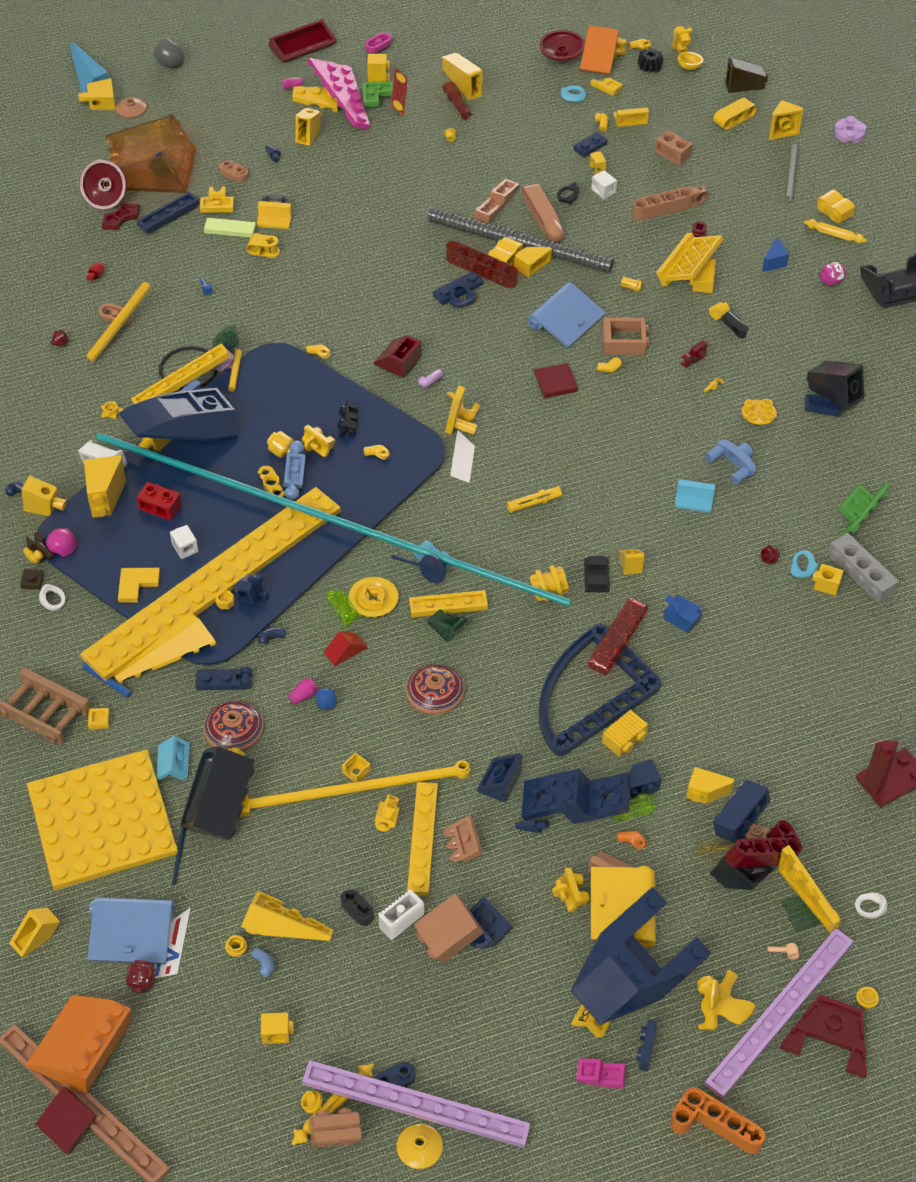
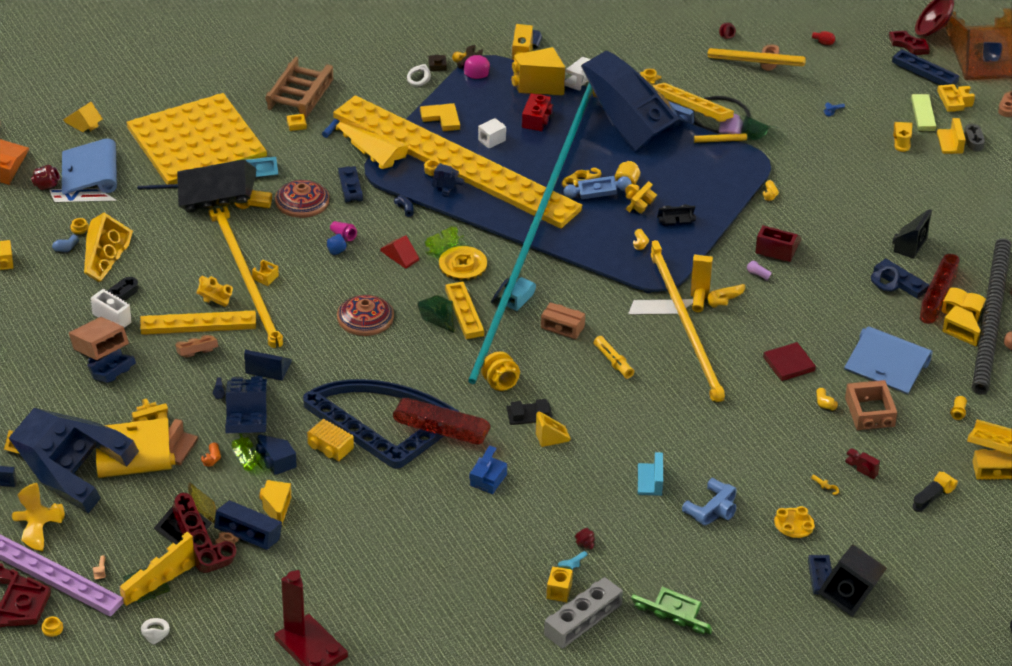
camera: 80 degrees right, 10 degrees down
none -> nougat brick [541,302,585,340]
none -> yellow hinge [651,240,725,402]
none -> black slope [892,209,932,259]

